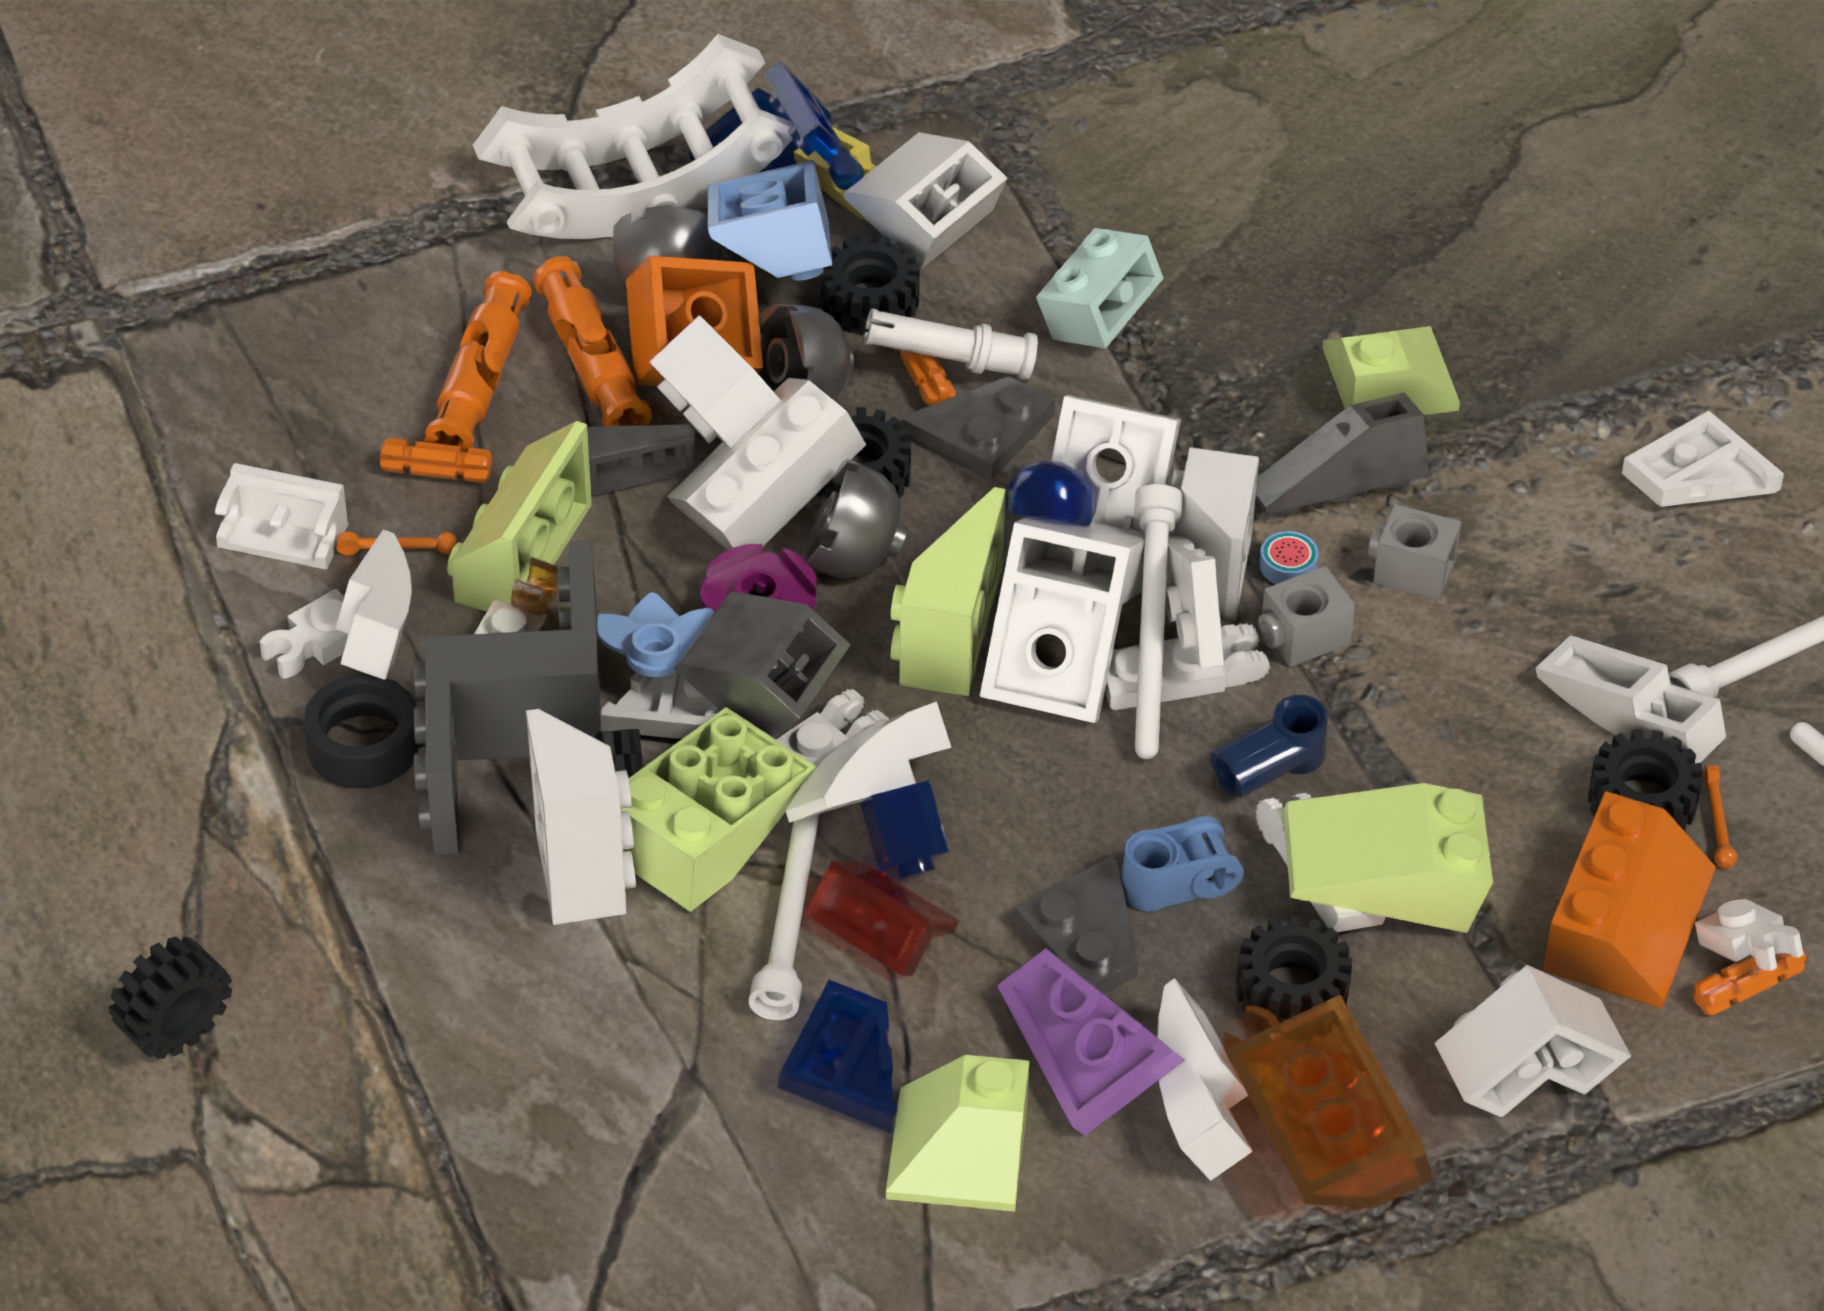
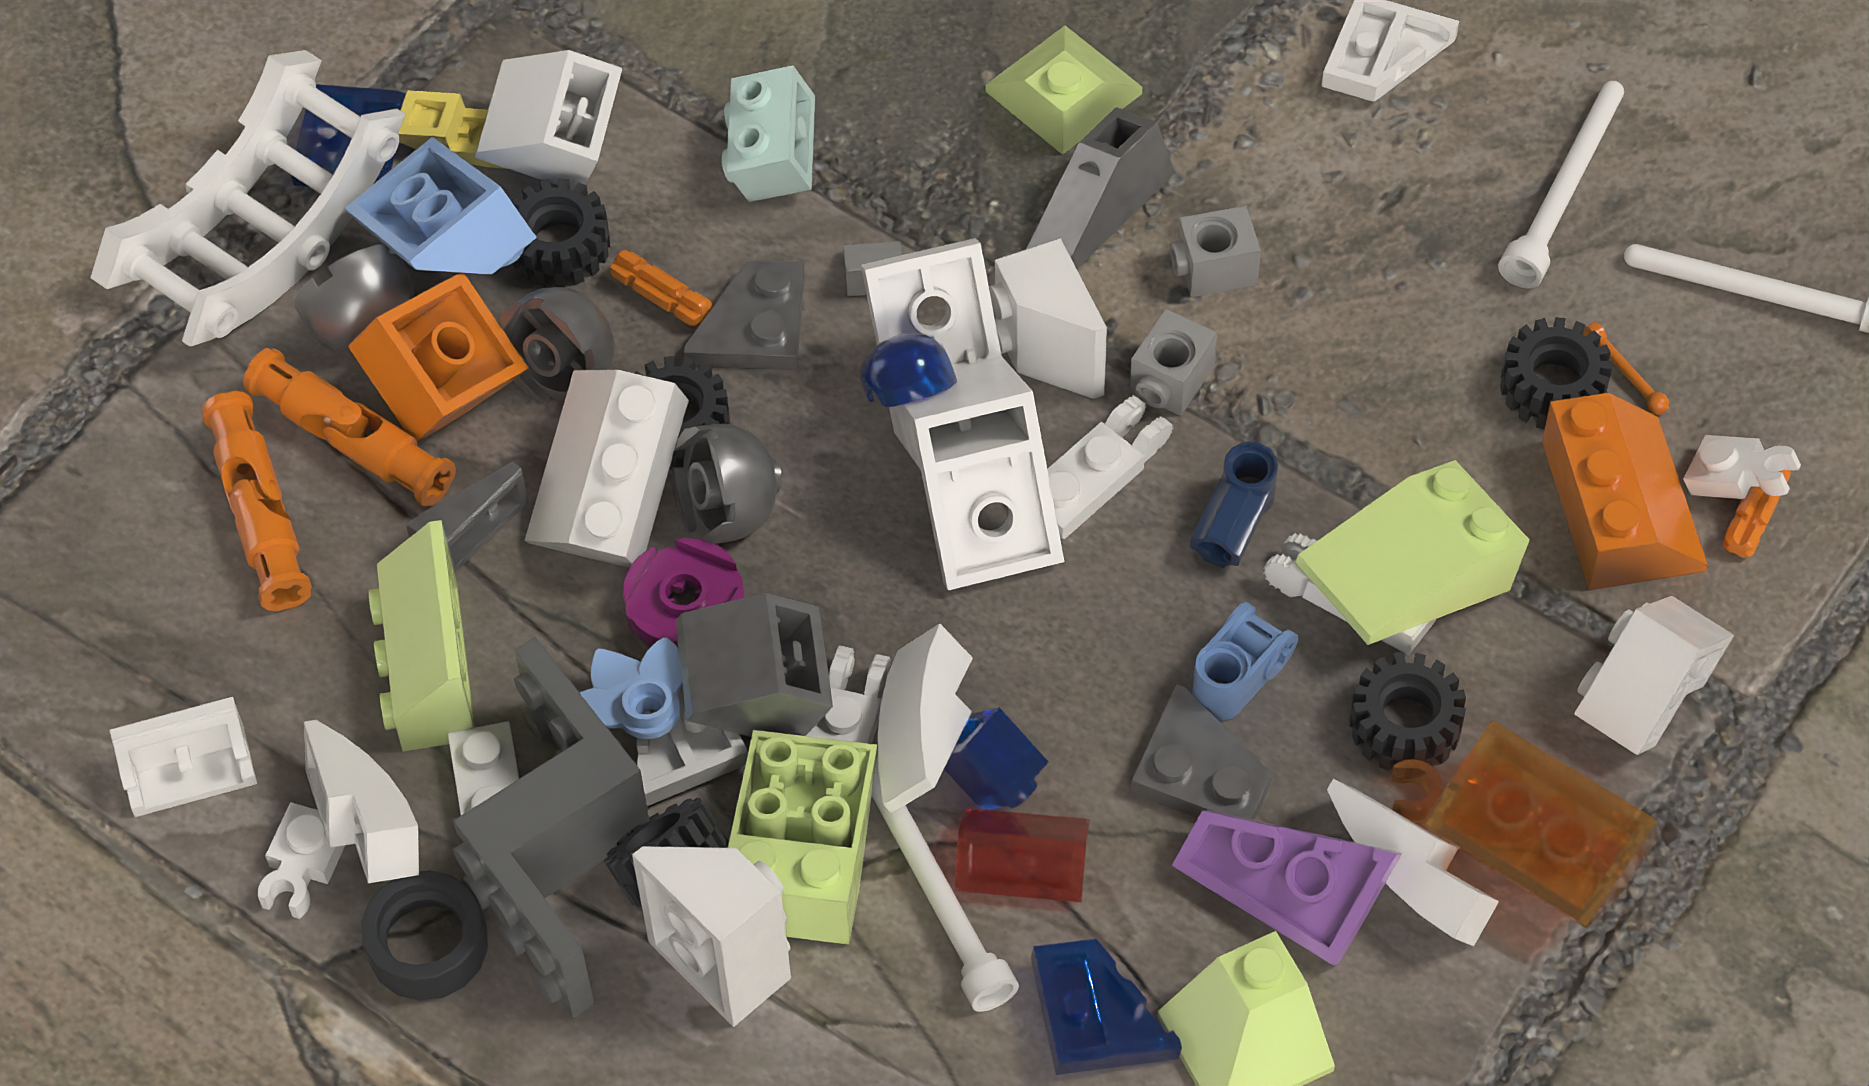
camera: 30 degrees left, 10 degrees up
orange hinge [336,531,458,556] -> none
orange axle [380,438,493,483] -> none
clear orange piece [511,557,558,616] -> none
white brick [650,315,781,448] -> none
clear blue plate [764,60,864,190] -> none
white pin [864,308,1038,383] -> none
yellowish green slope [890,487,1006,697] -> none
white piece [1134,484,1182,759] -> none
white wing [1165,534,1224,669] -> none
tile [1259,531,1319,584] -> none
white slope [1535,635,1726,763] -> none

